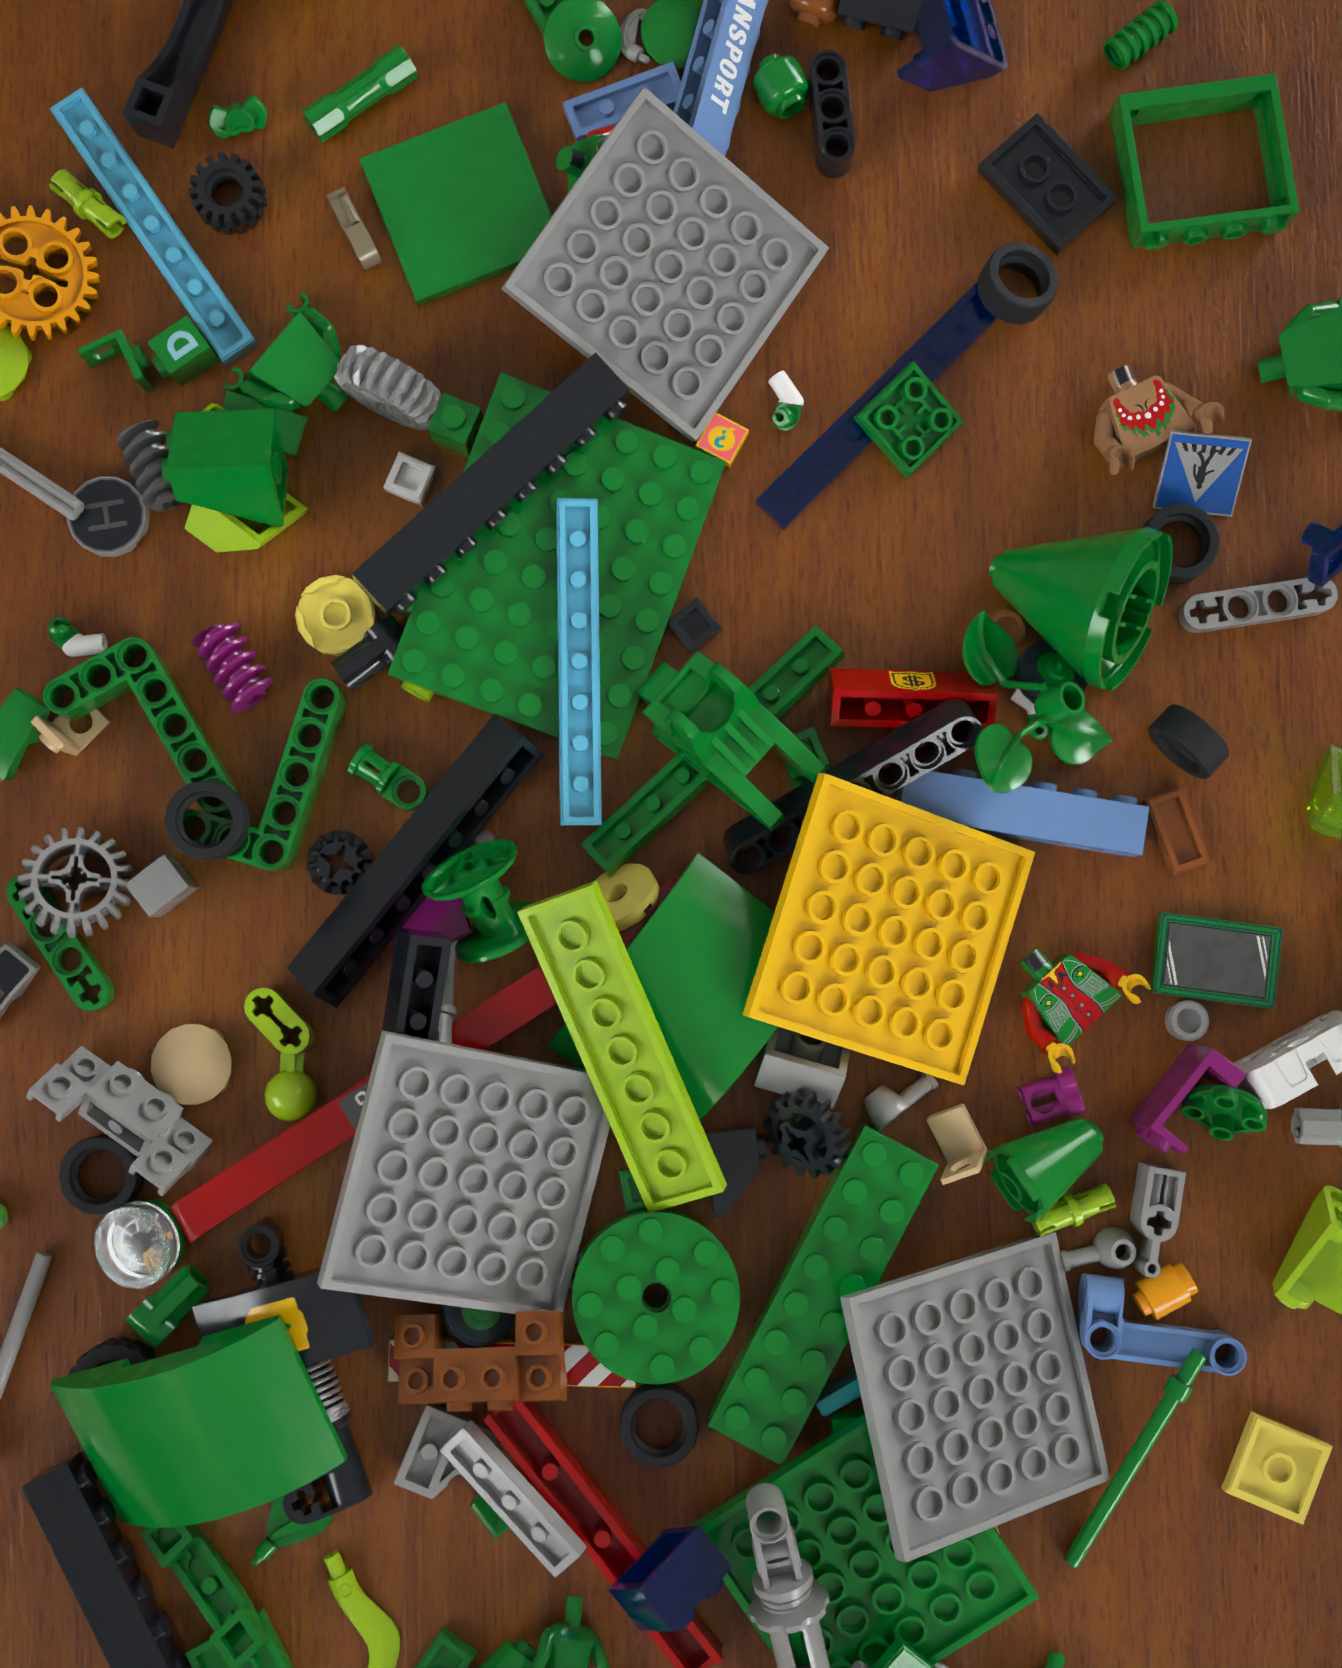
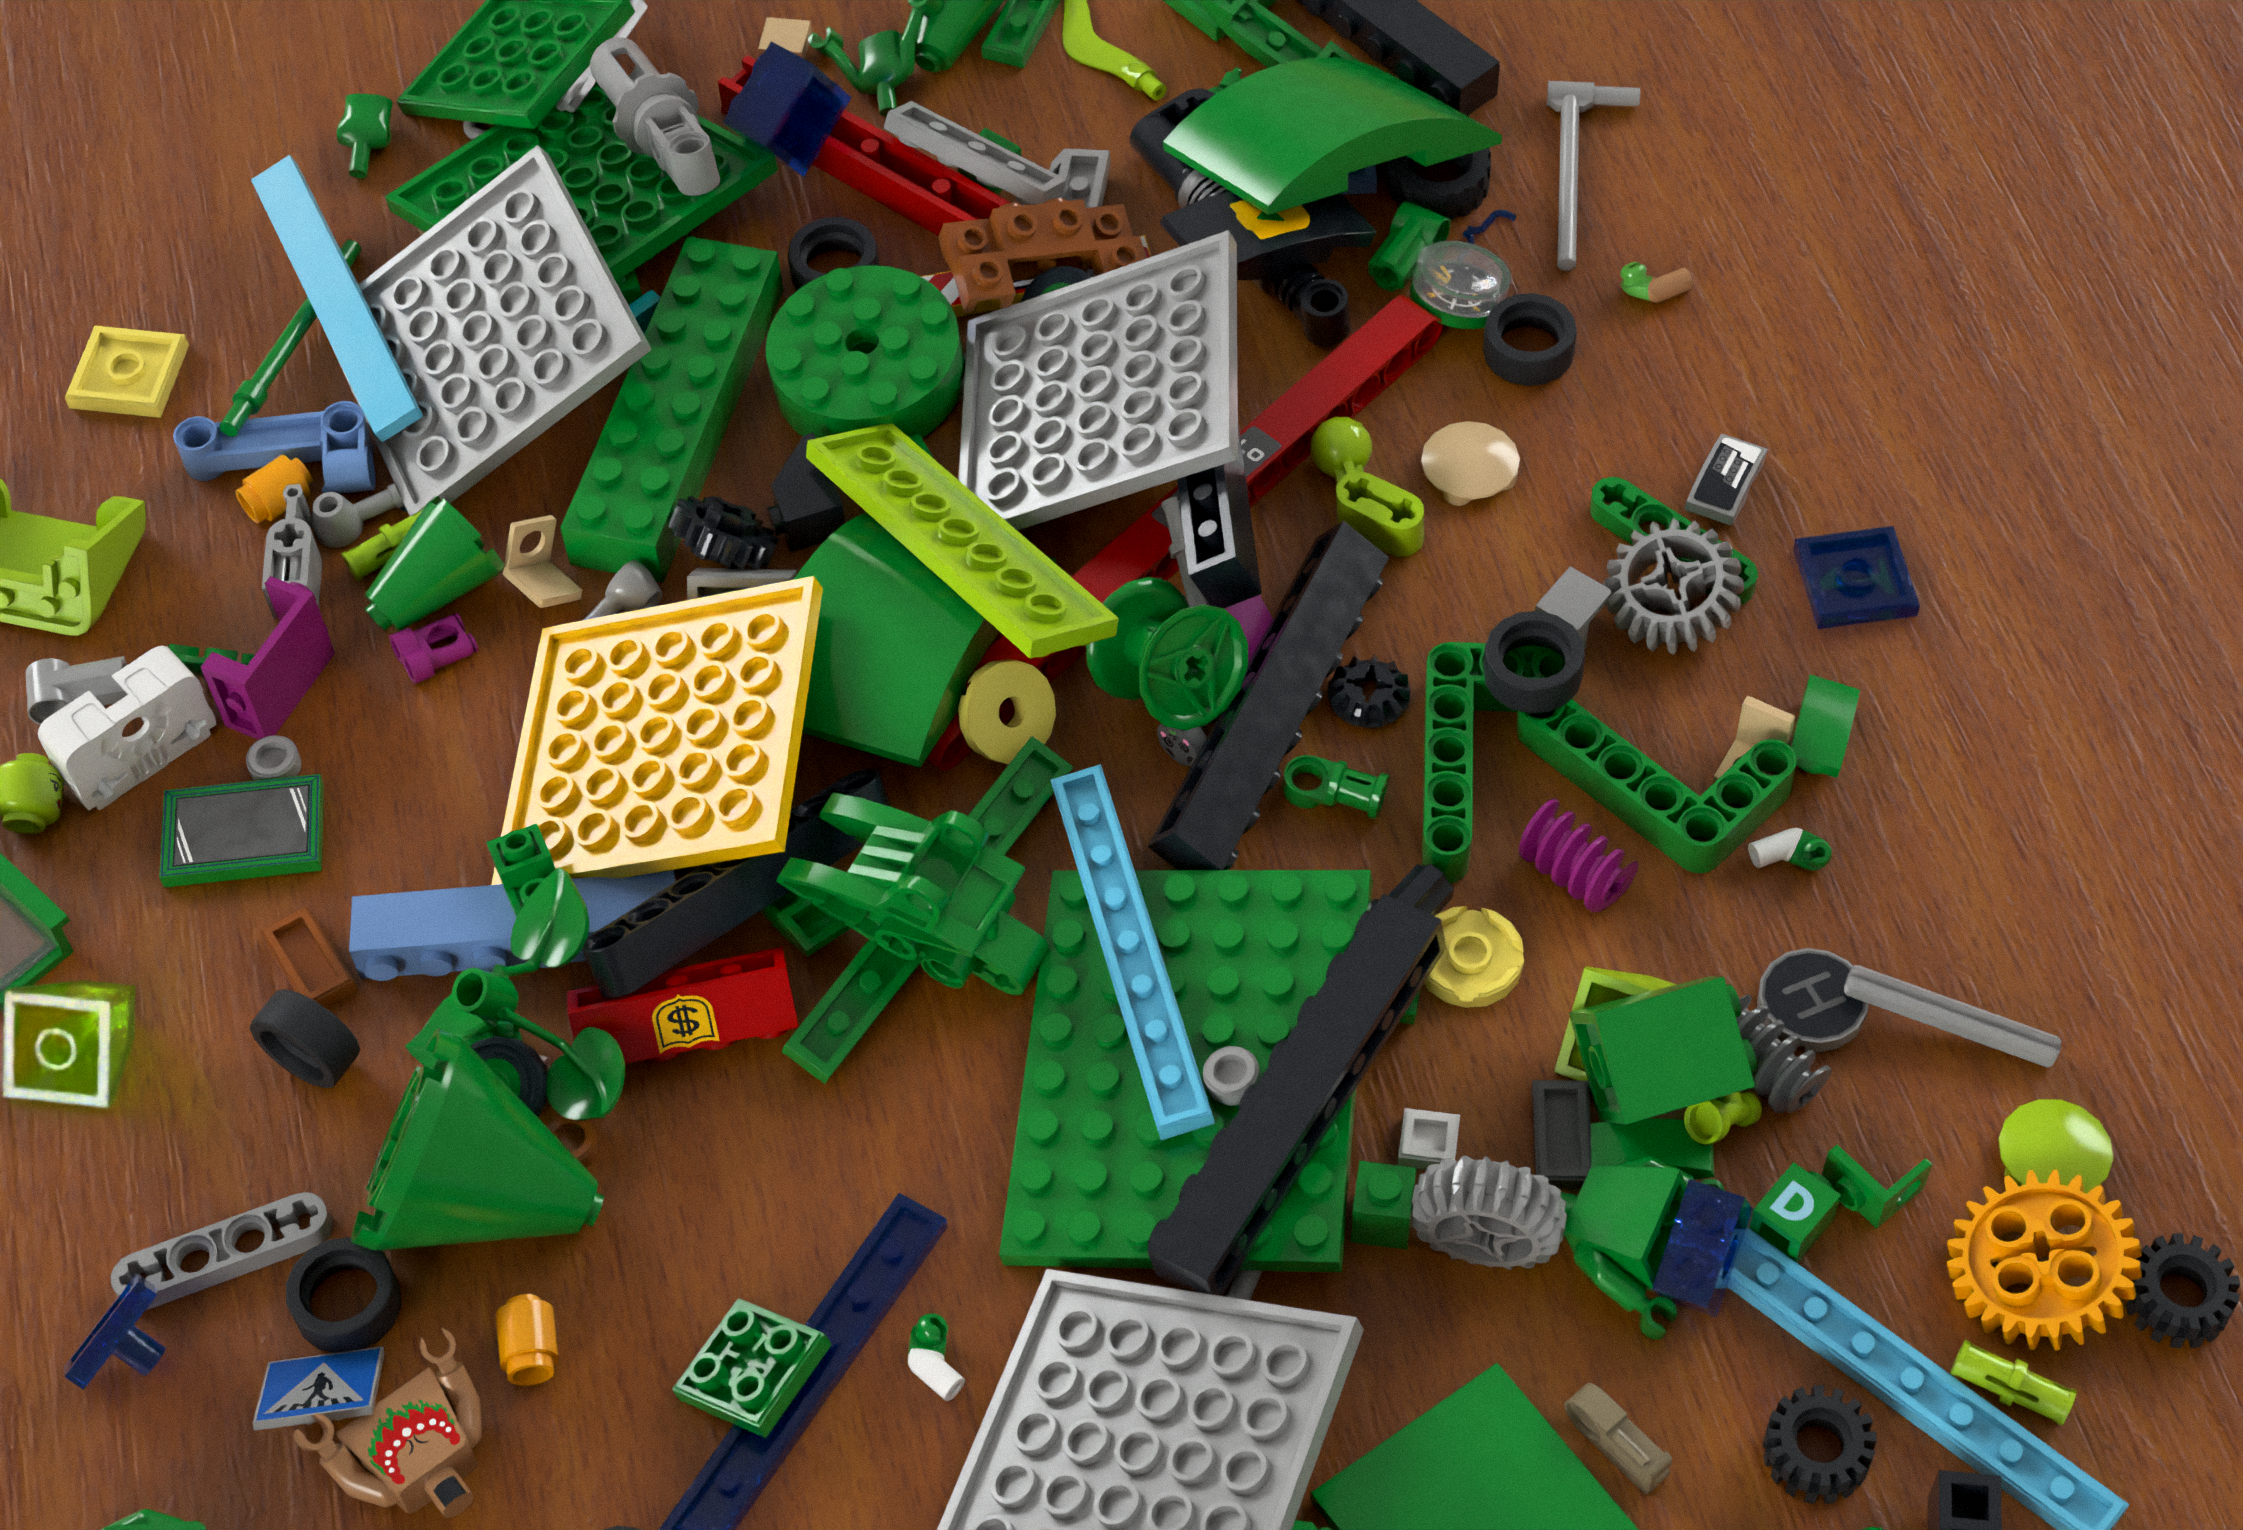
camera: 170 degrees right, 30 degrees down
light grey bracket [26,1046,213,1196] -> none
black tile [667,597,722,655] -> none
tile [695,413,749,468] -> none
torso [1019,947,1151,1073] -> none
none -> medium azure tile [251,155,423,442]
none -> green slope [486,823,555,918]
none -> light orange brick [495,1294,559,1386]
none -> light grey tile [1203,1046,1261,1105]
none -> clear blue piece [1456,210,1516,261]
none -> dark grey tile [1531,1080,1591,1189]
none -> clear blue brick [1652,1179,1753,1317]

